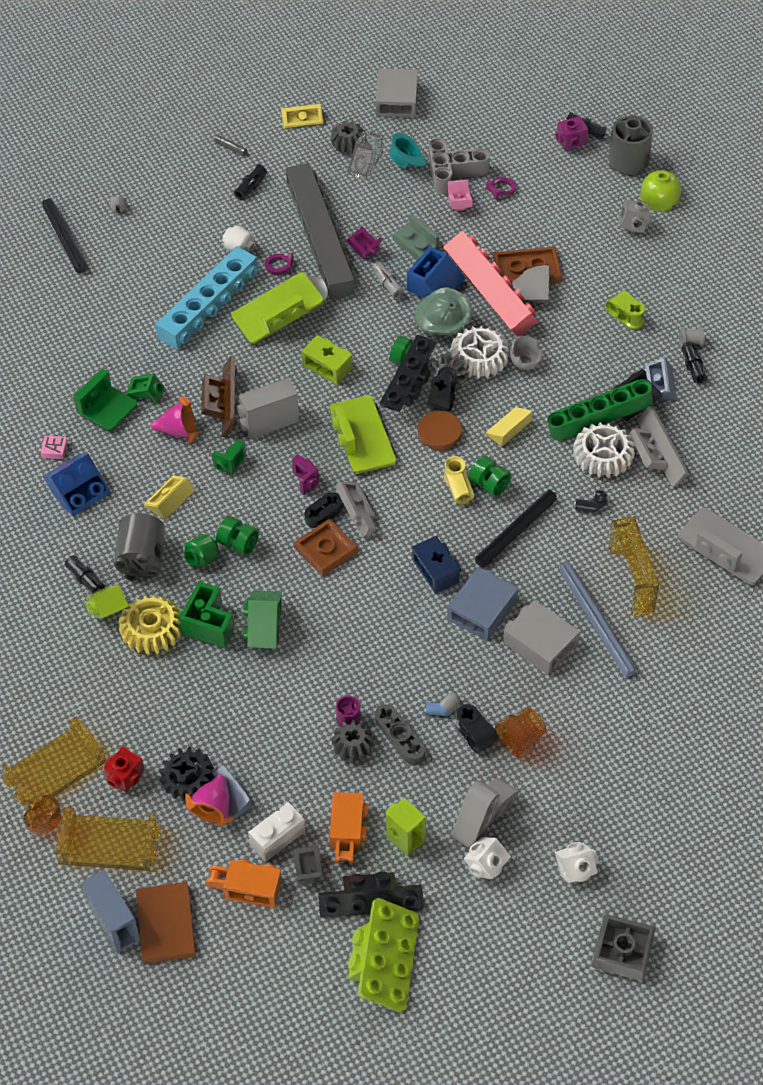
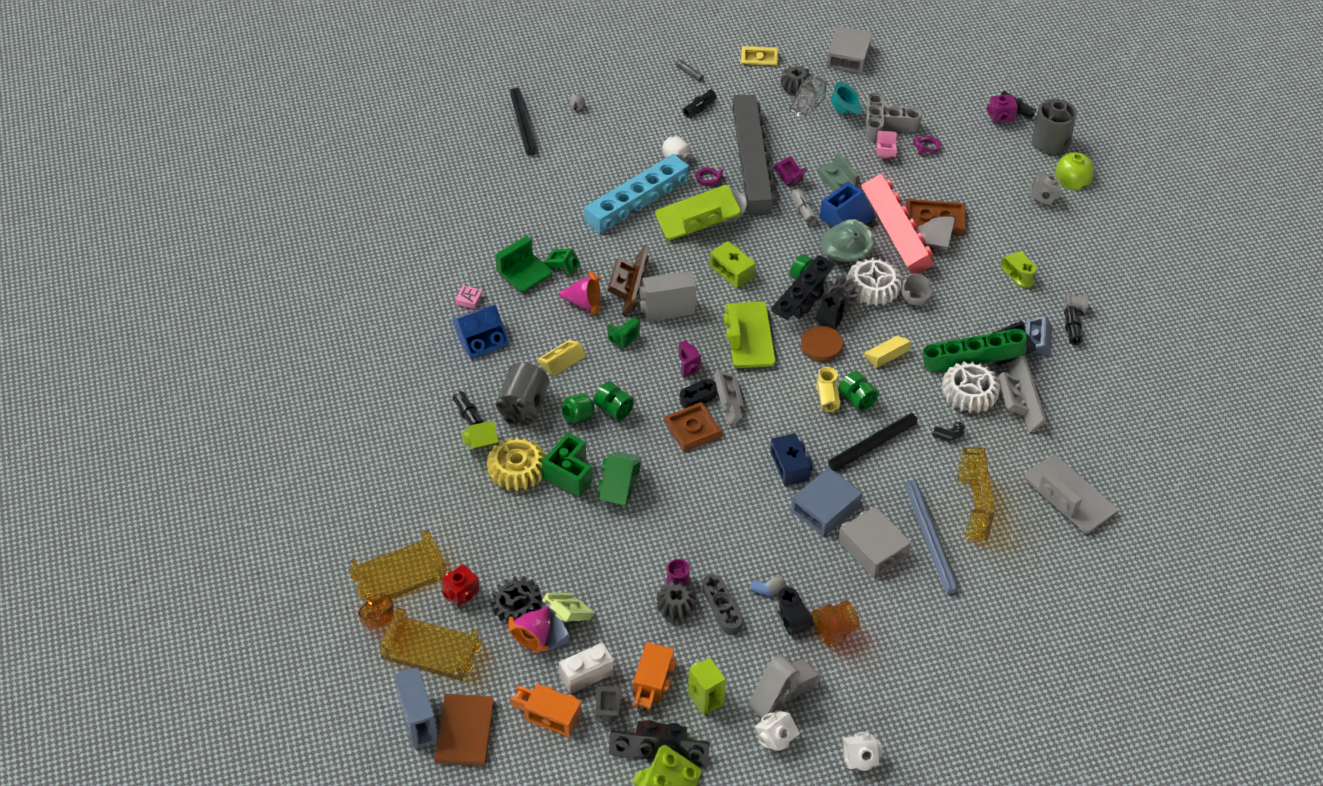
camera: 10 degrees right, 5 degrees down
none -> yellowish green plate [542,593,595,622]

